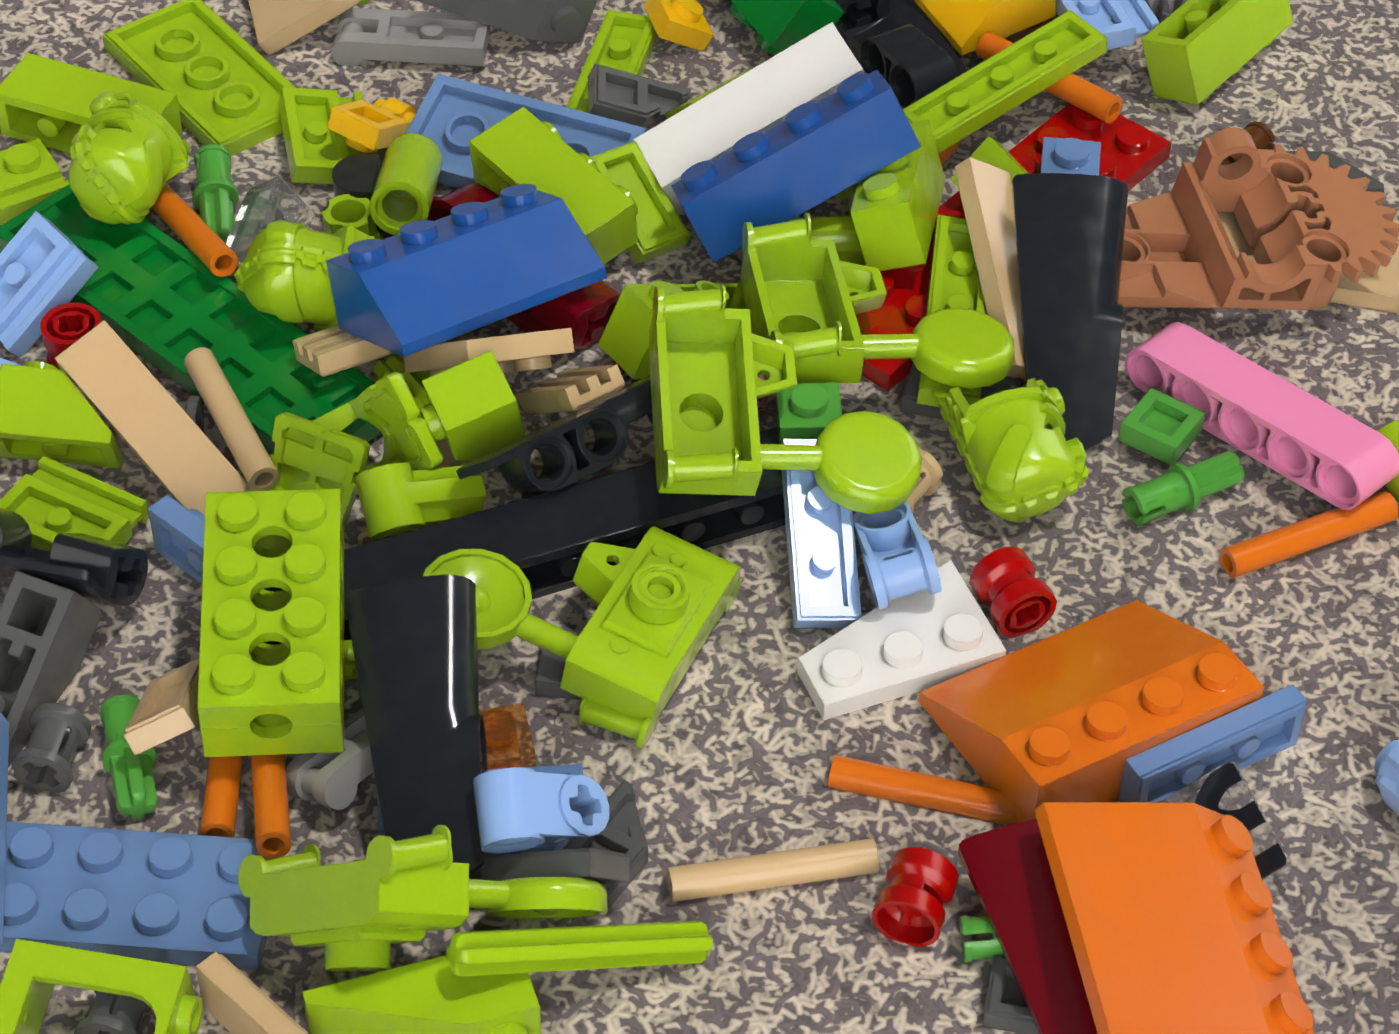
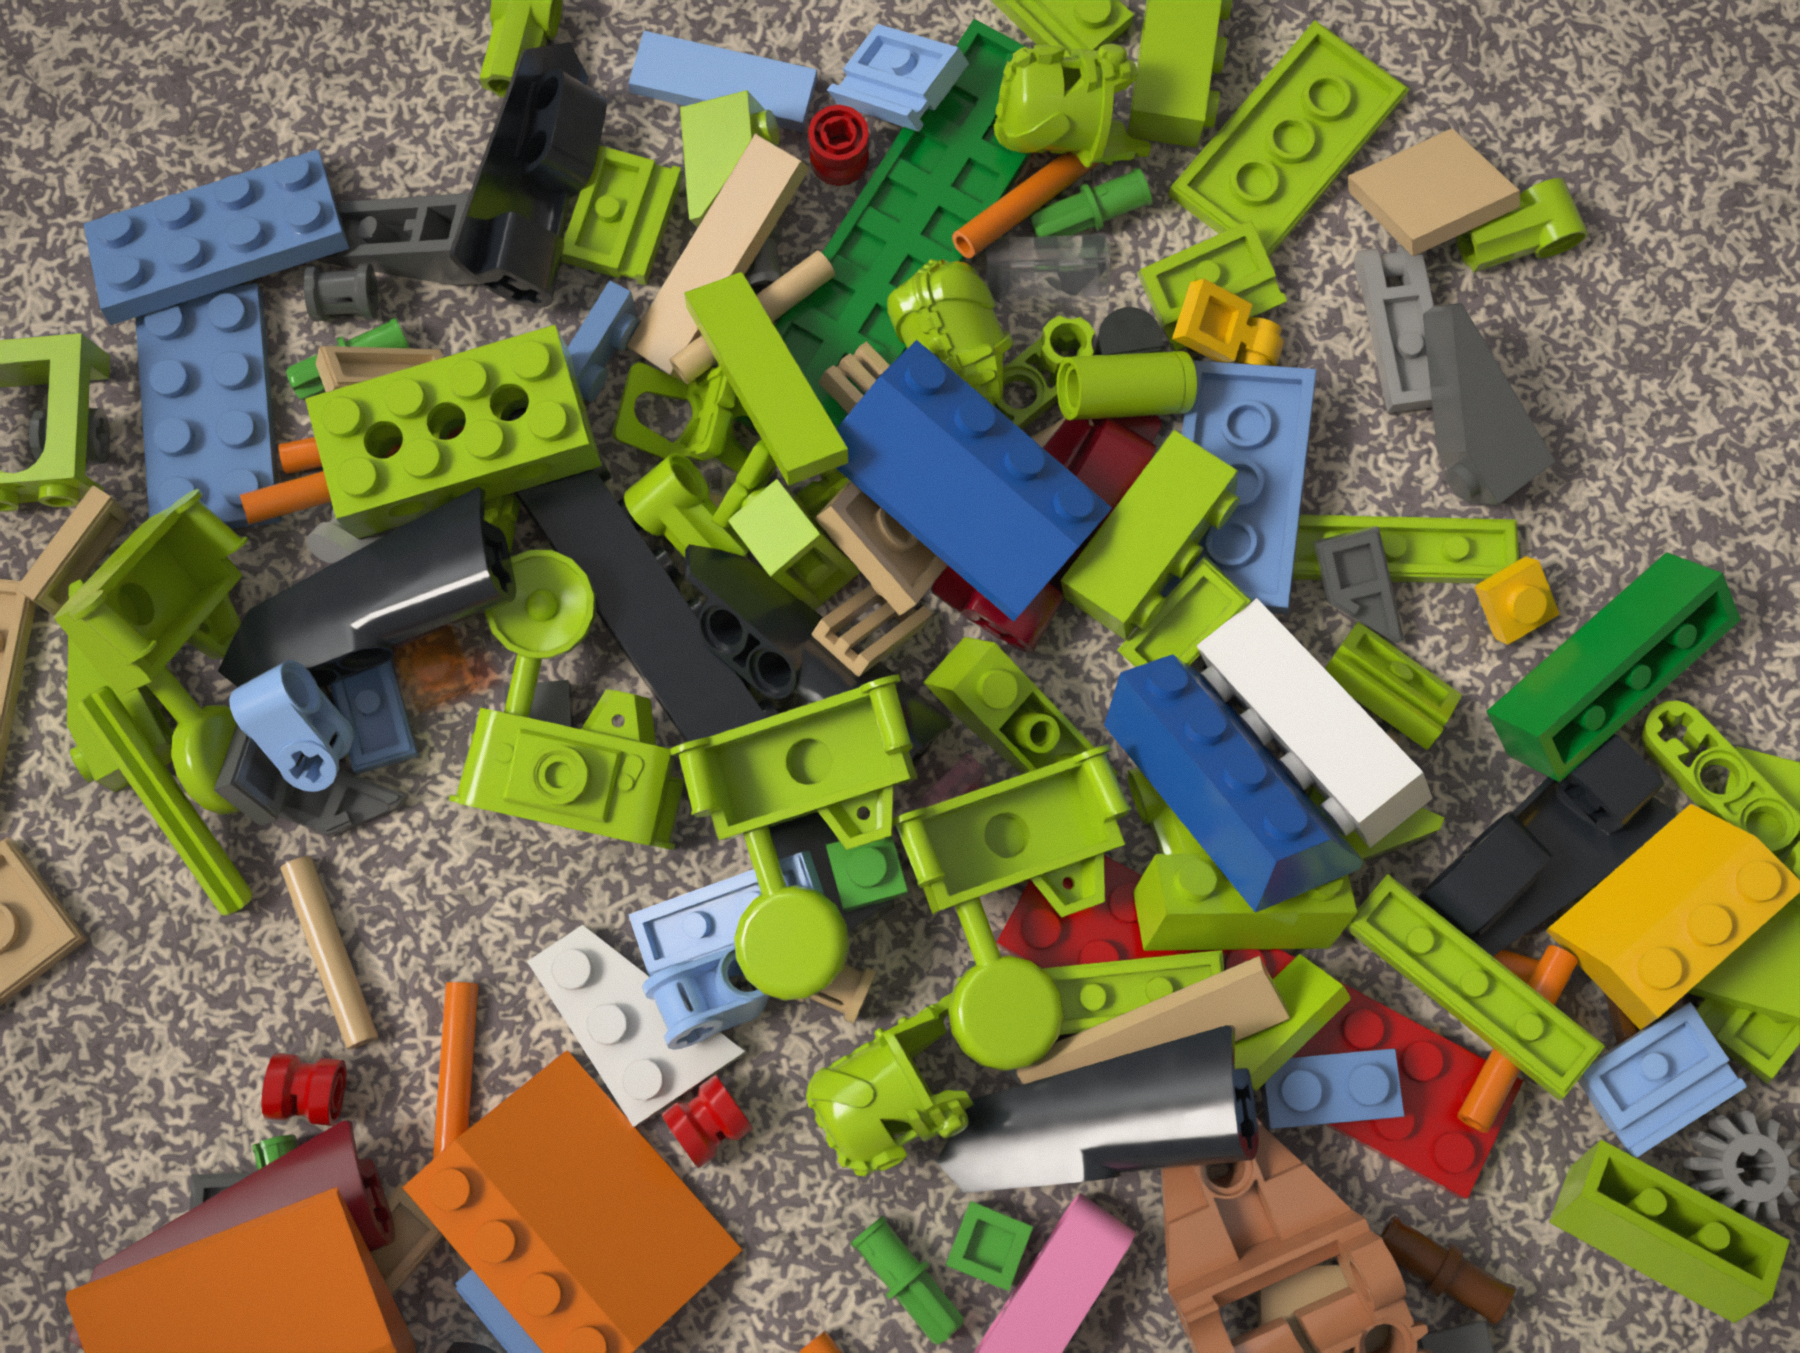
camera: 75 degrees right, 30 degrees up
none -> lime tile [684,272,849,486]

